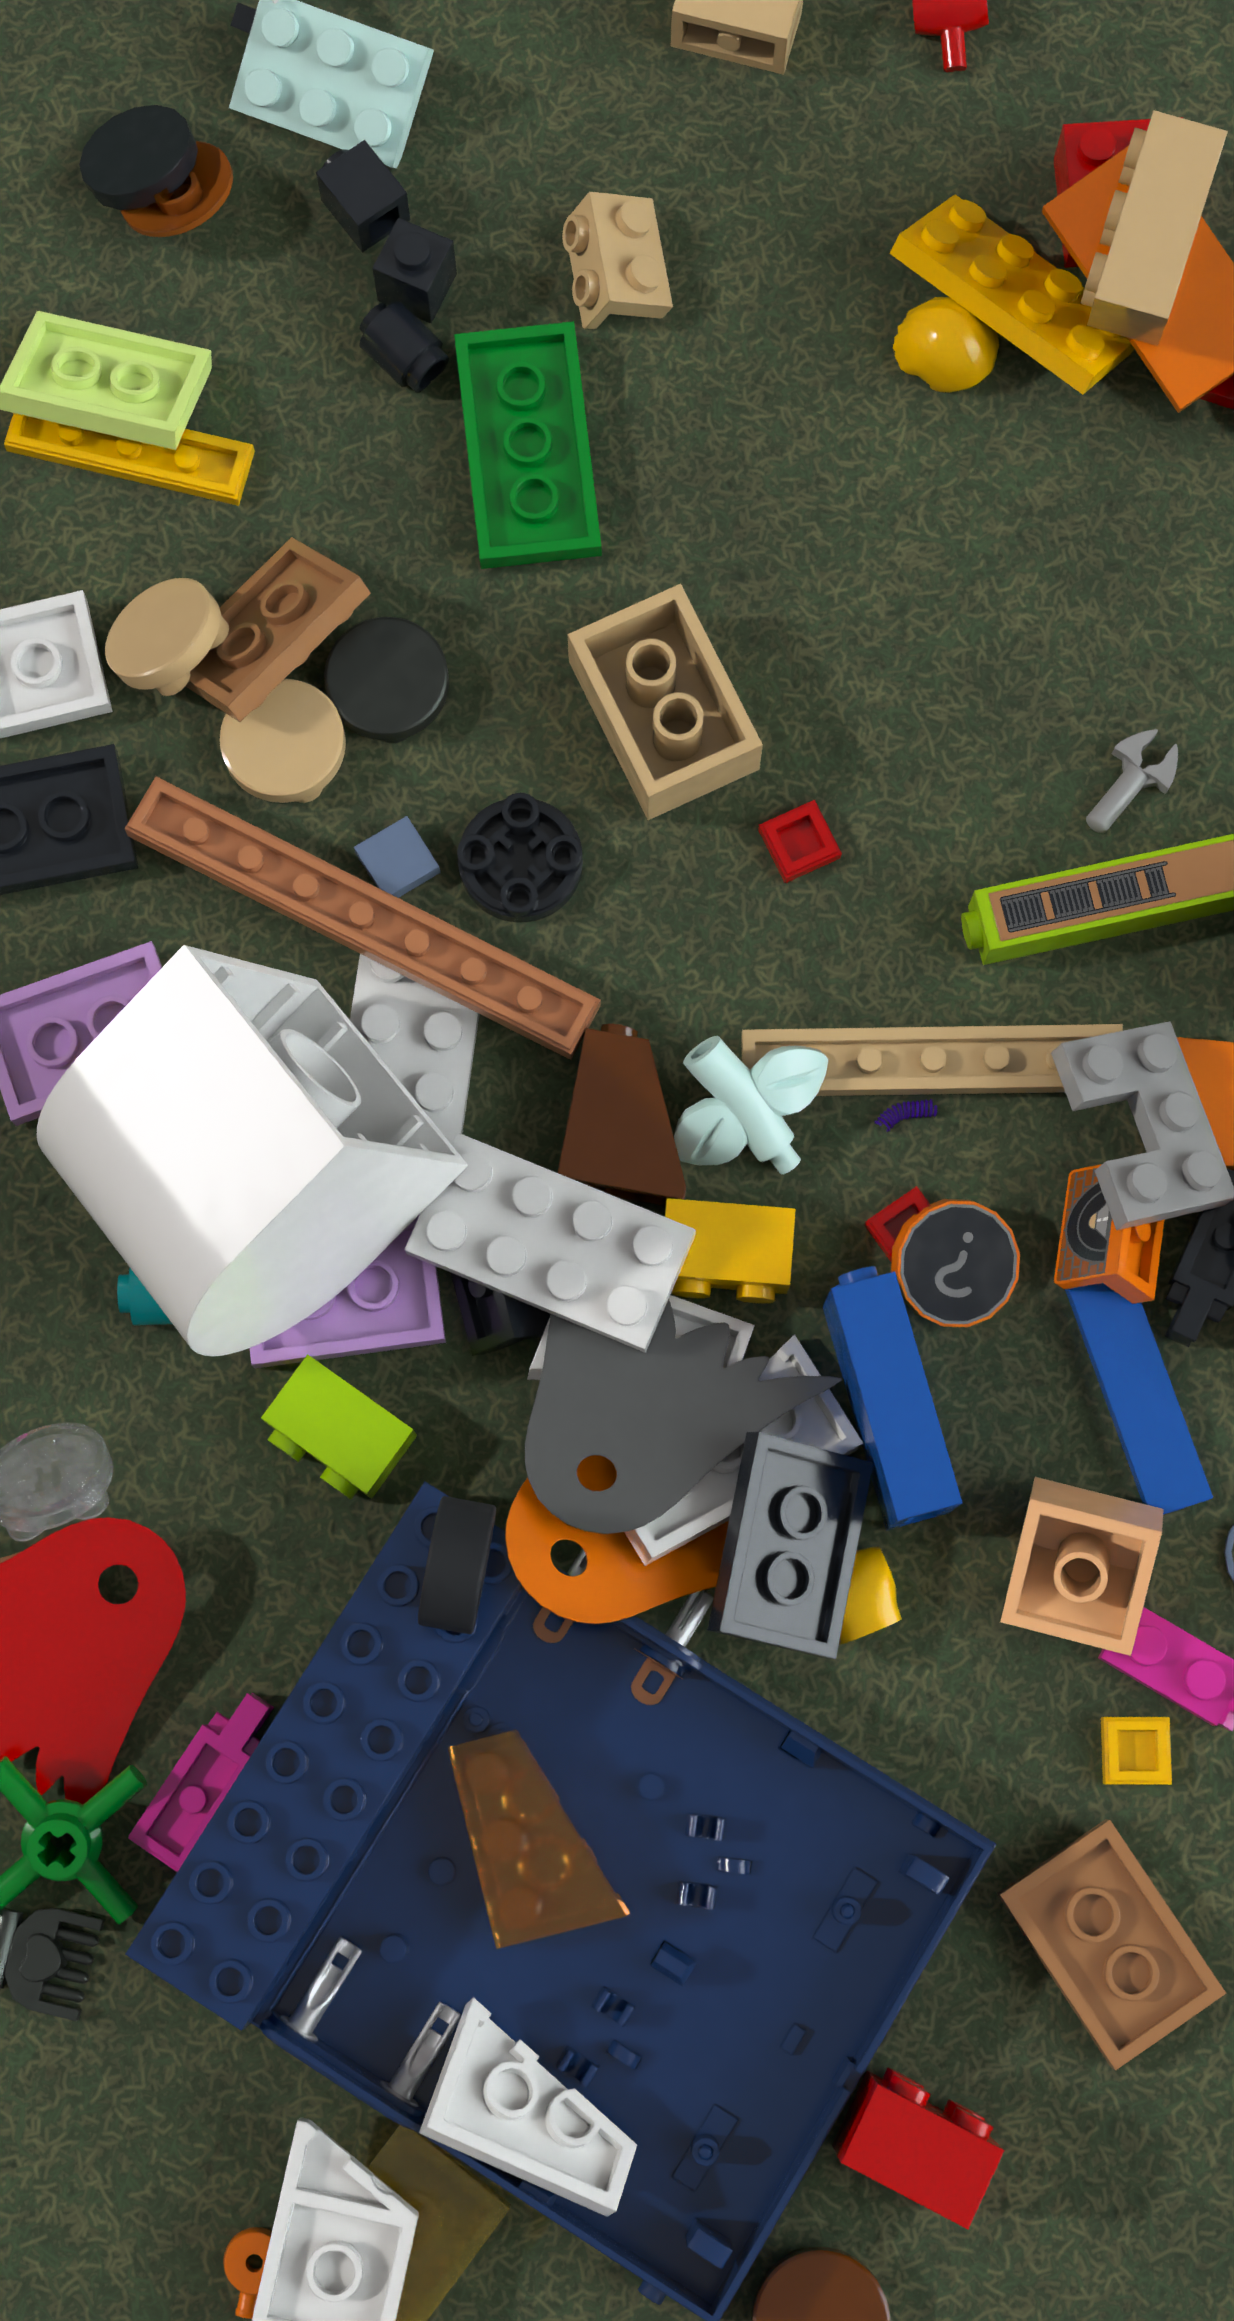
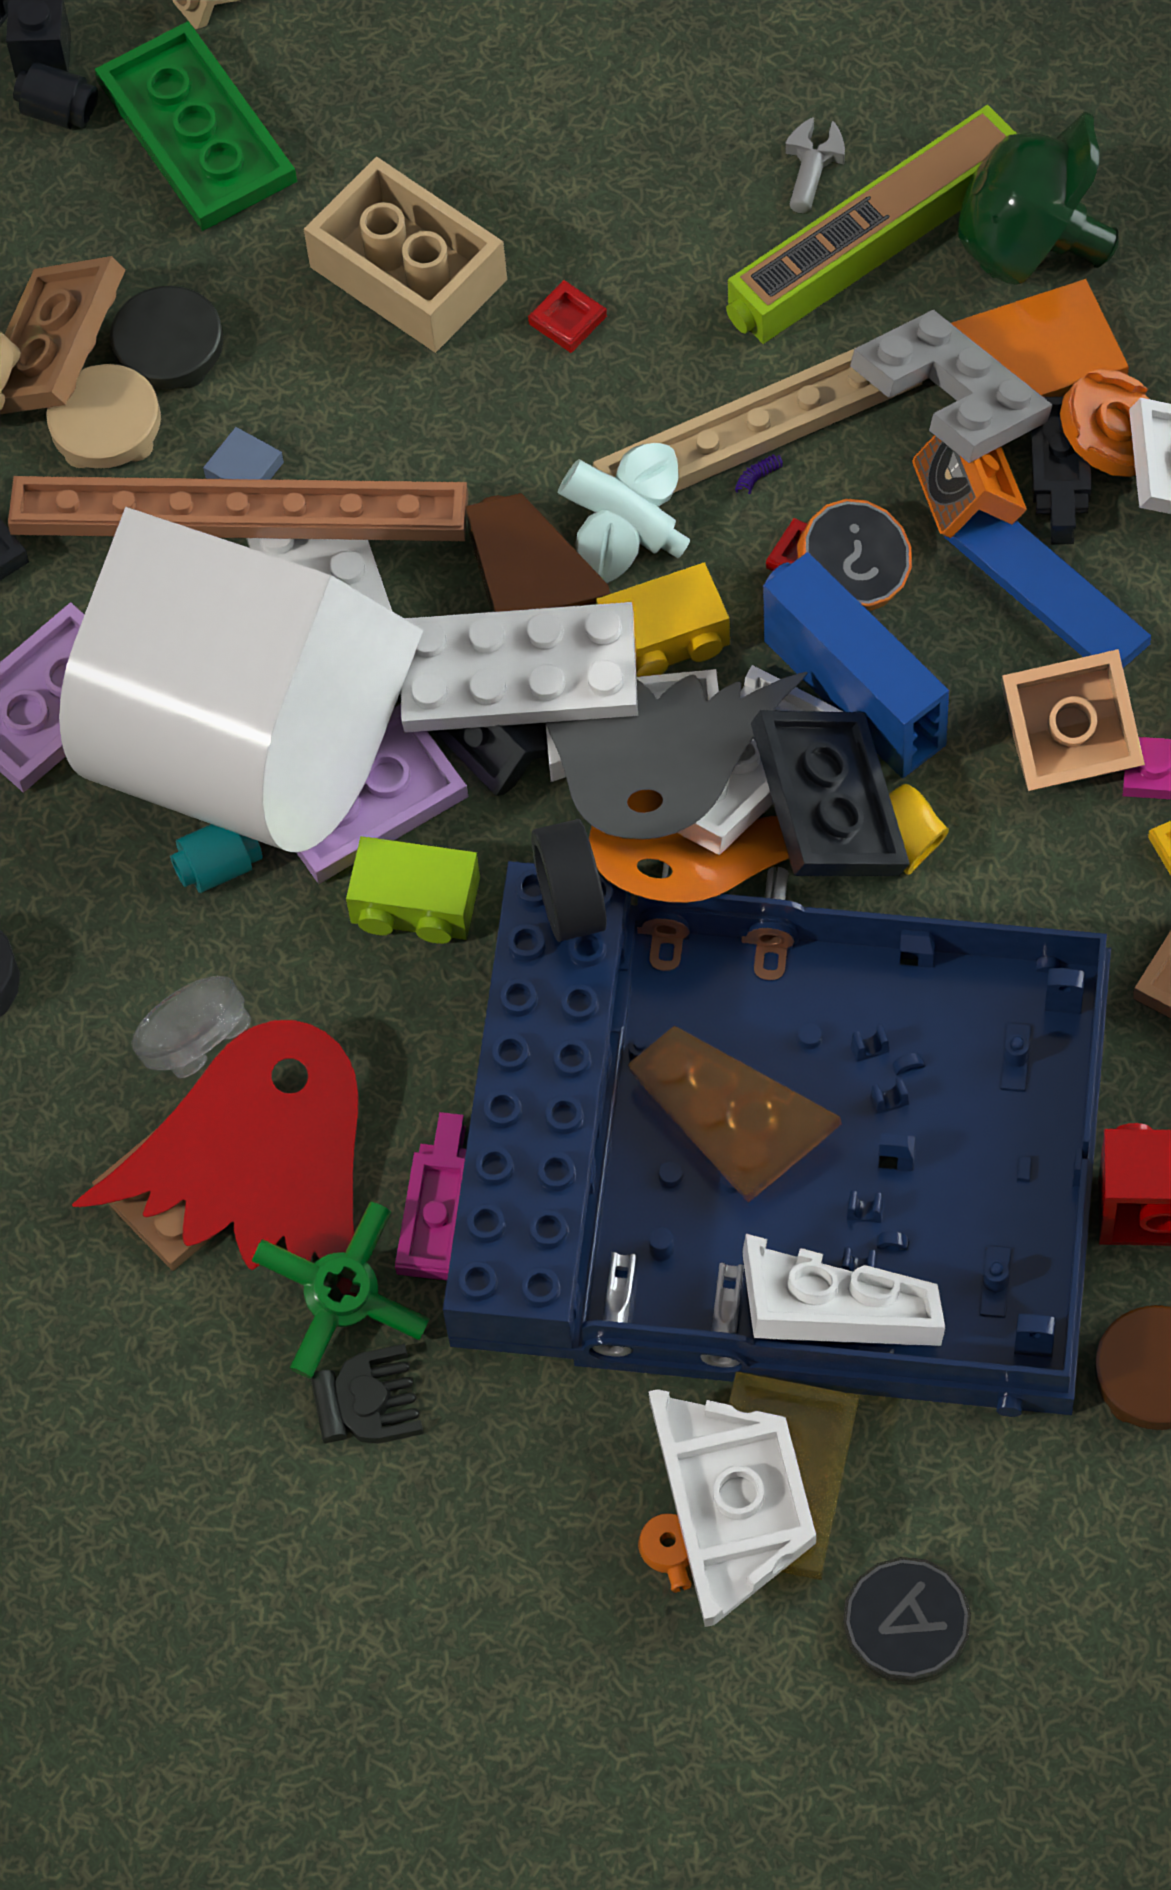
camera: 20 degrees left, 15 degrees down
black tile [457,792,583,923] -> none

